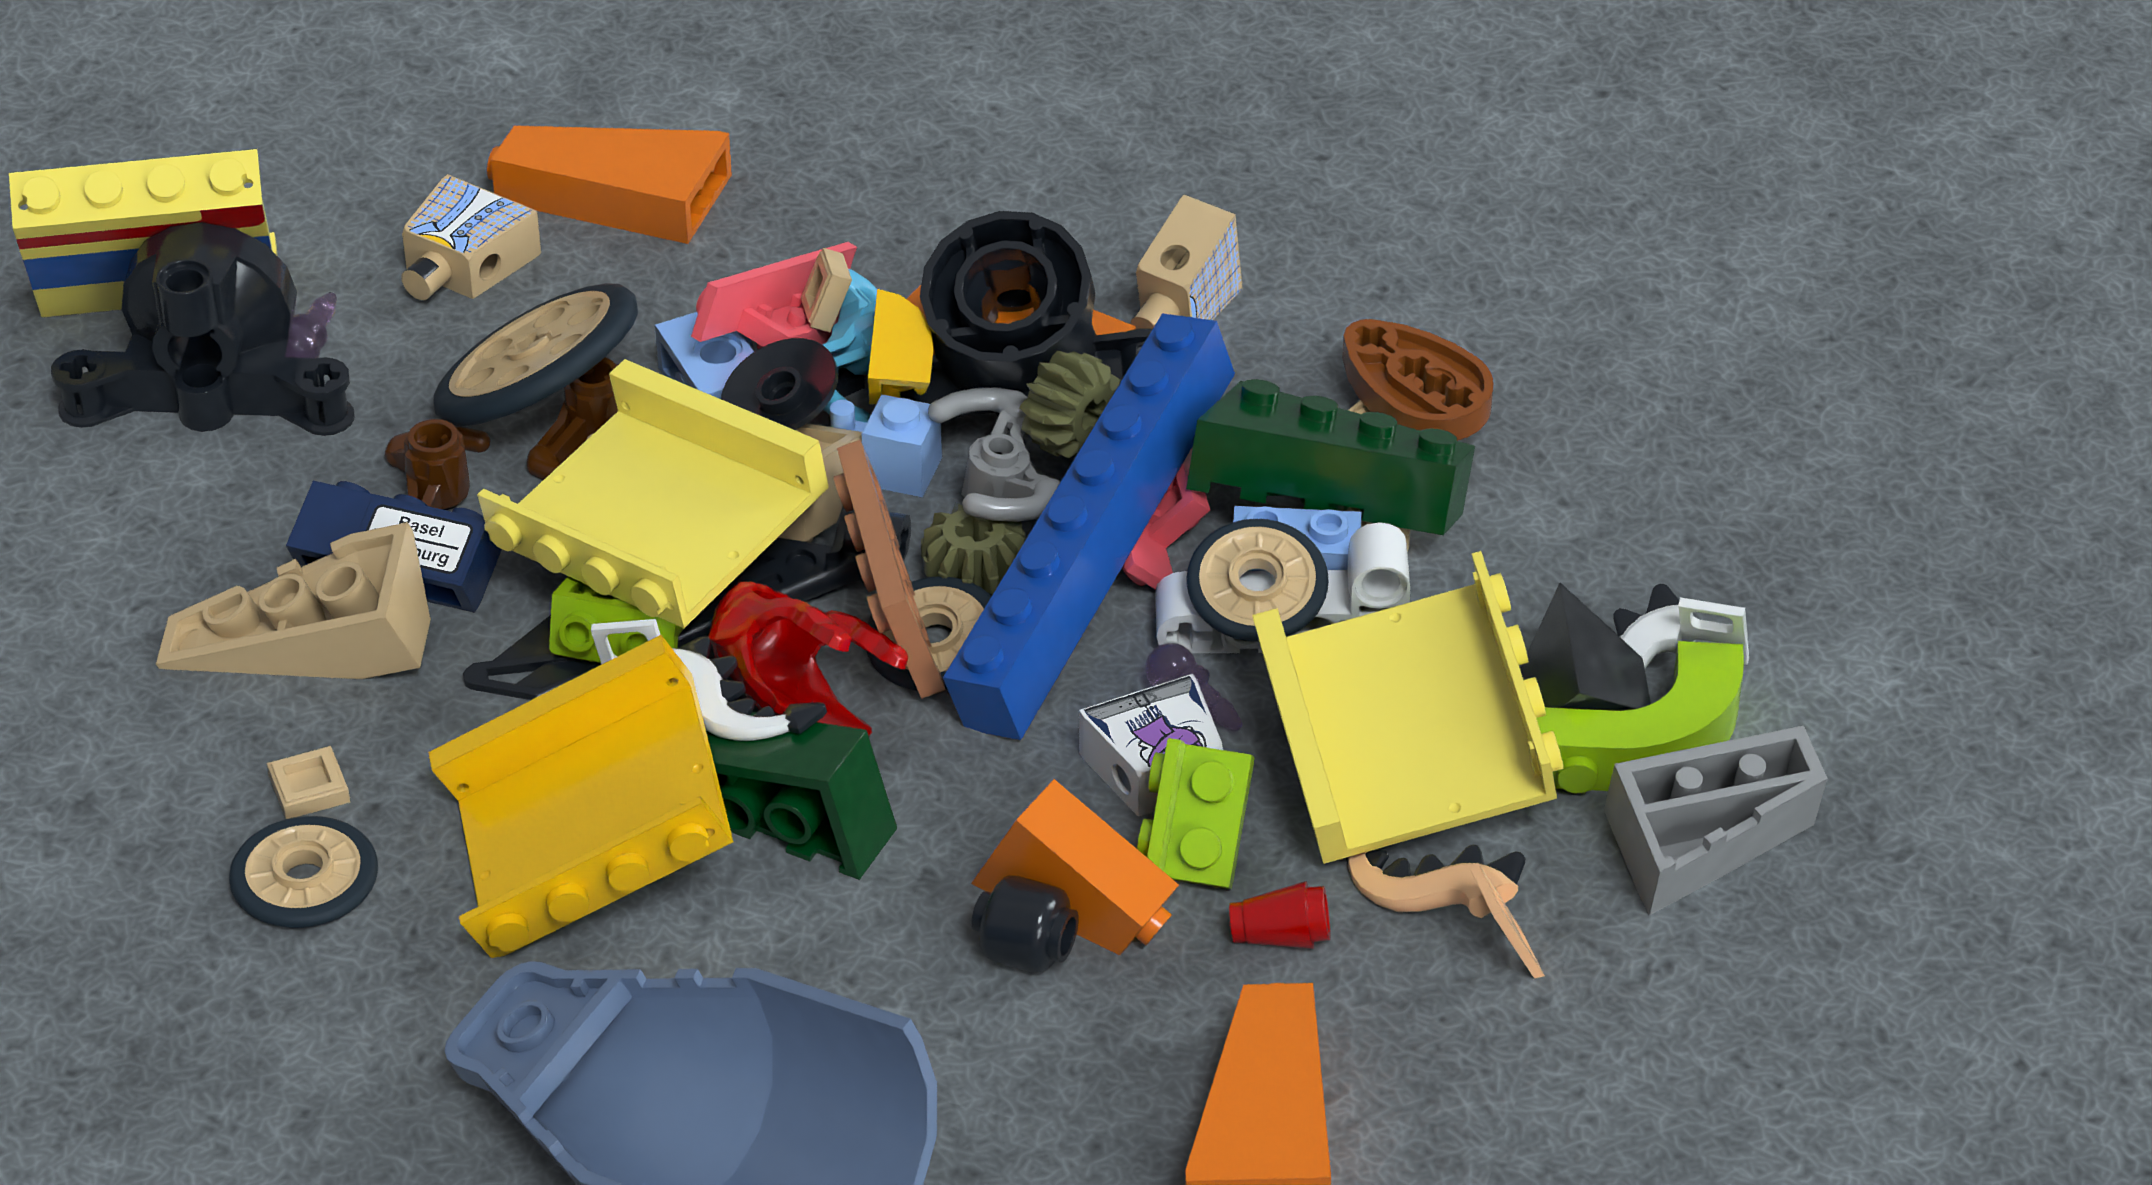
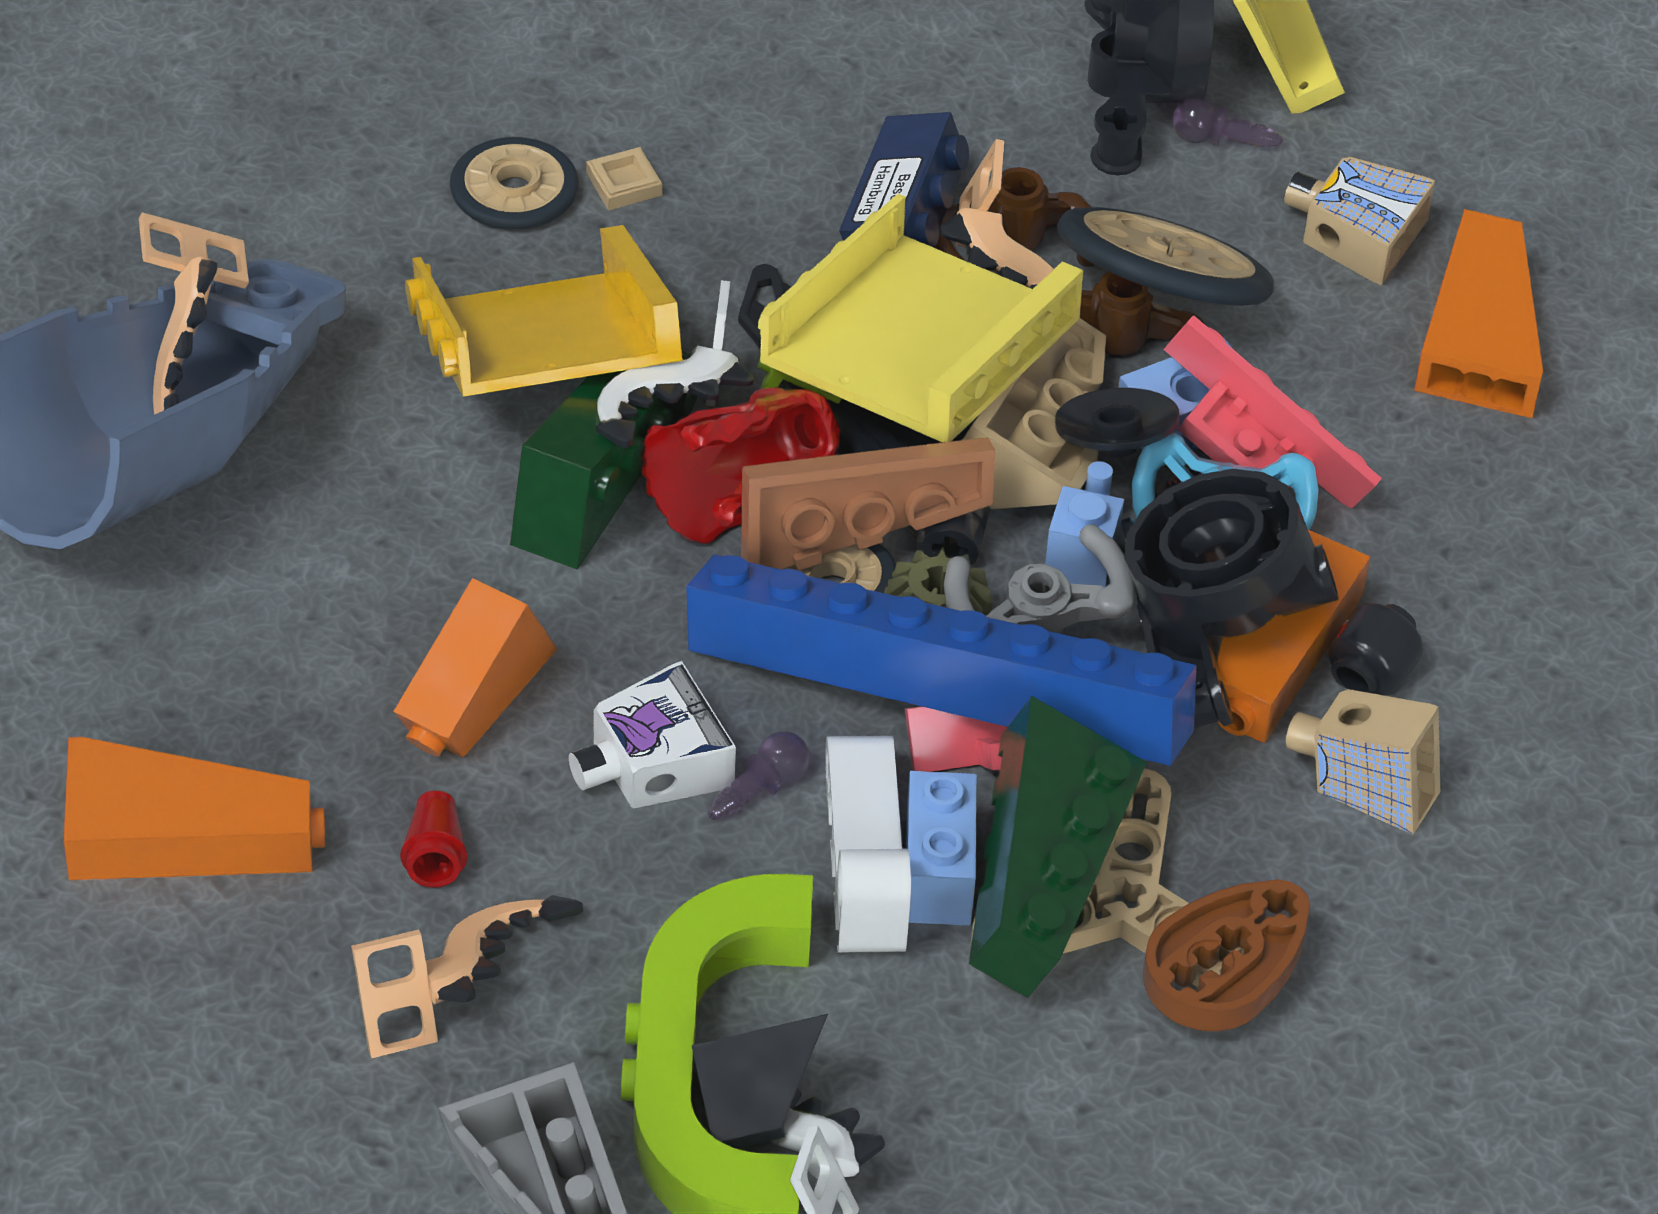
camera: 85 degrees right, 5 degrees up
tan wedge [156,522,431,679] -> none
tan tile [801,248,852,332] -> none
yellow brick [868,289,933,404] -> none
black head [972,875,1079,972] -> none
olive gear [1019,351,1120,458] -> none
lime bracket [1137,738,1255,889] -> none
tan wheel [1186,519,1329,642] -> none
light yellow panel [1252,551,1564,864] -> none
none -> light nougat piece [139,212,249,415]
none -> light nougat piece [939,139,1054,289]

